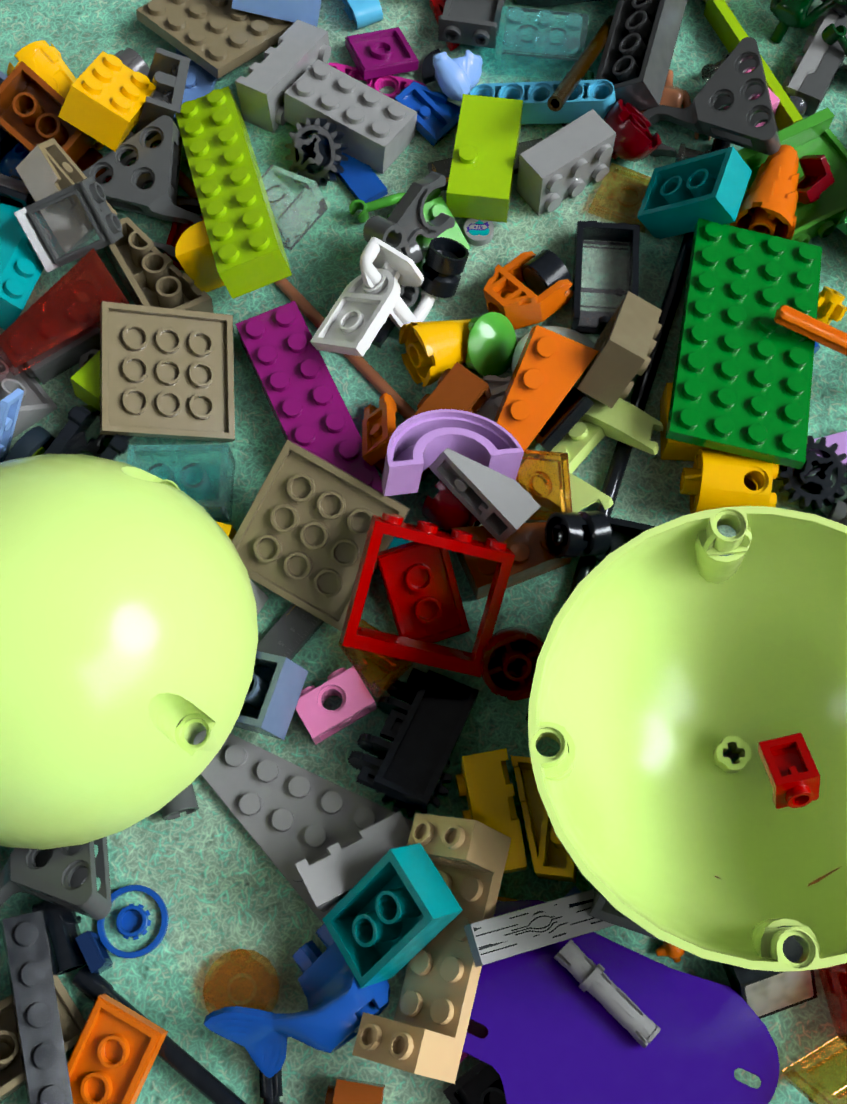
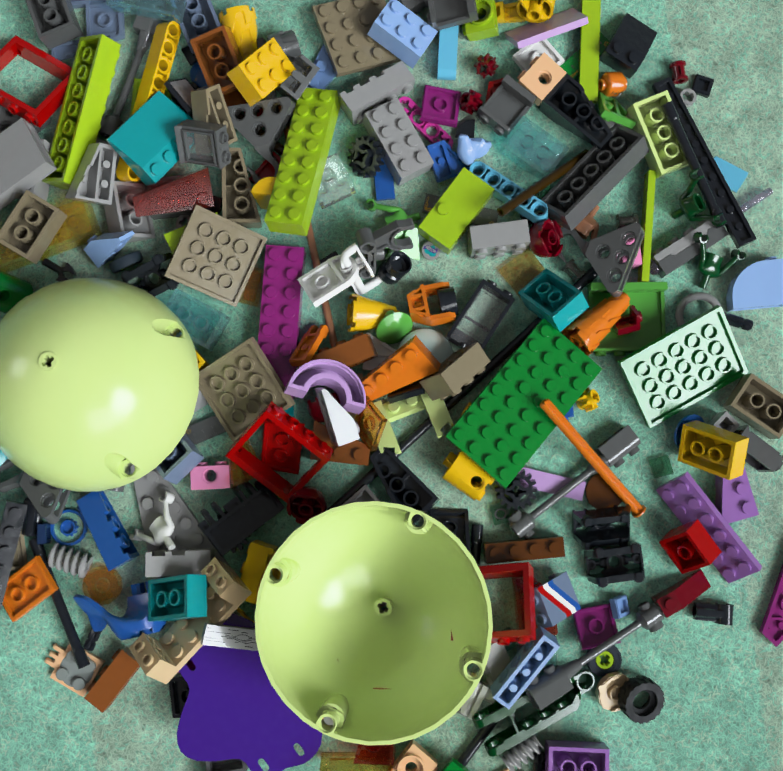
camera: 25 degrees right, 15 degrees up
black wheel [545,511,612,558] -> none
light grey pin [554,939,661,1048] -> none
red bracket [758,733,820,809] -> none
none -> light grey piece [48,543,94,578]
none -> blue wedge [76,491,140,571]
none -> white piece [129,491,176,551]
none -> clear orange plate [239,267,264,307]
none -> dark red gear [460,89,482,115]

